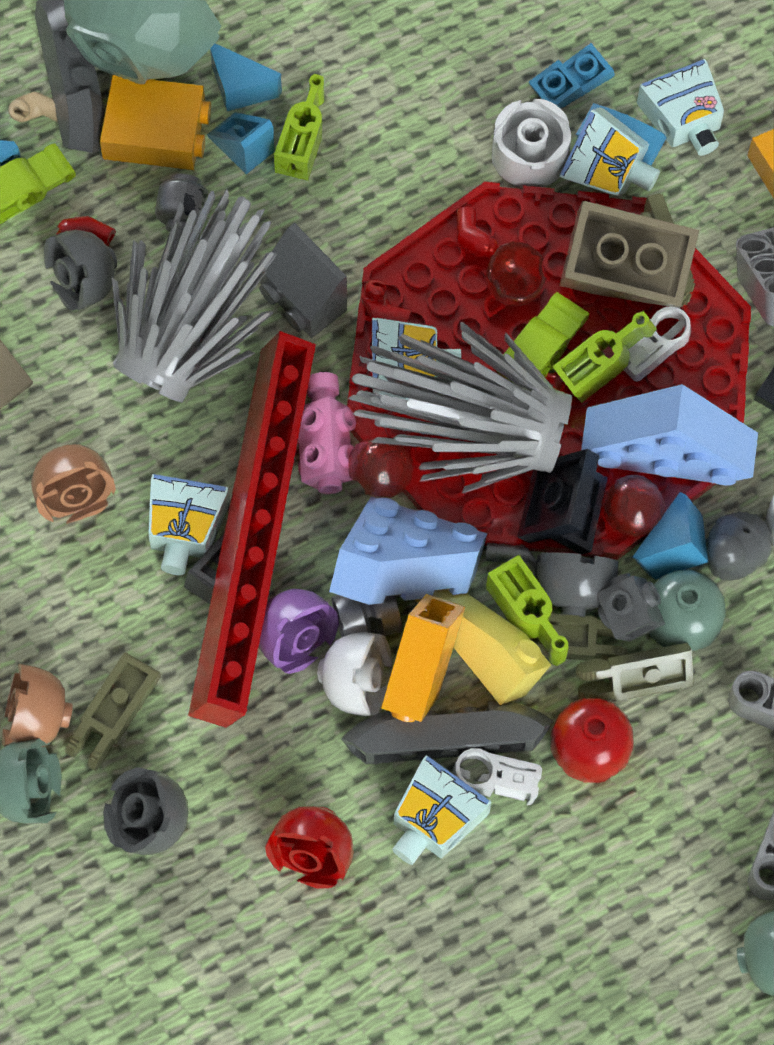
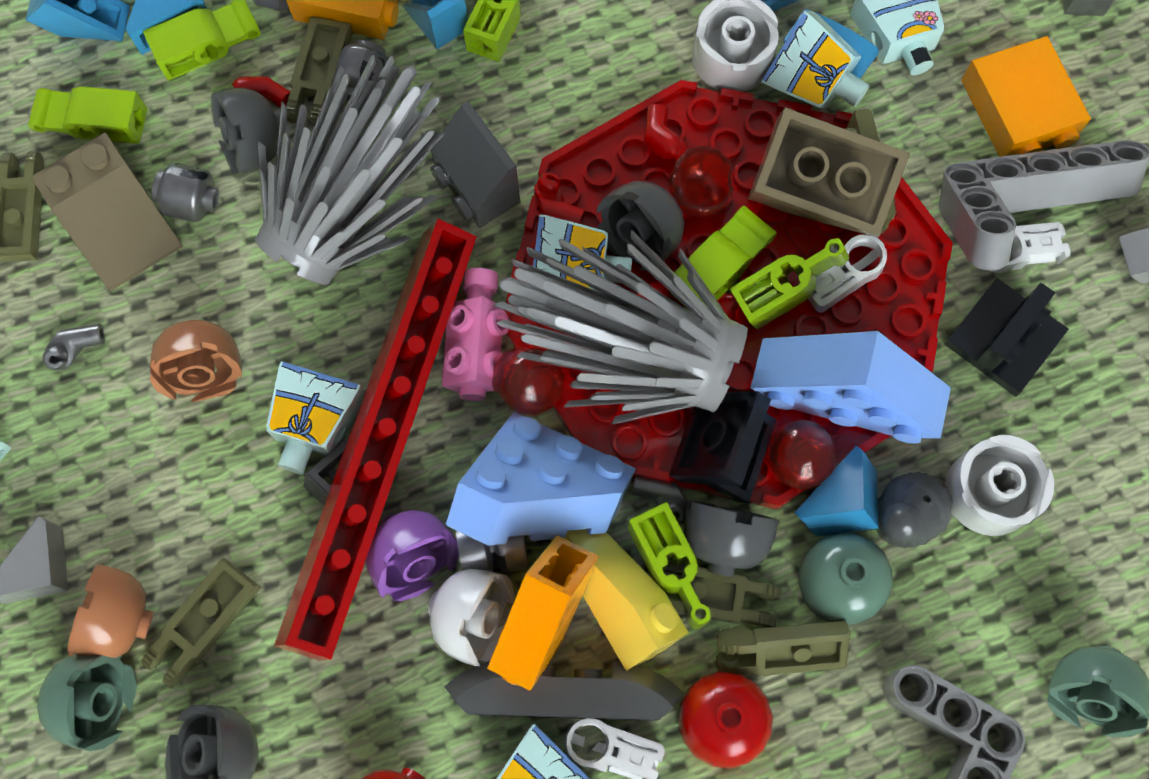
camera: 10 degrees right, 5 degrees up
dark grey brick [597,573,665,642] -> none
none -> flat silver head [151,162,220,222]
none -> olive hinge [287,17,353,126]
none -> dark grey cylinder [596,181,685,271]

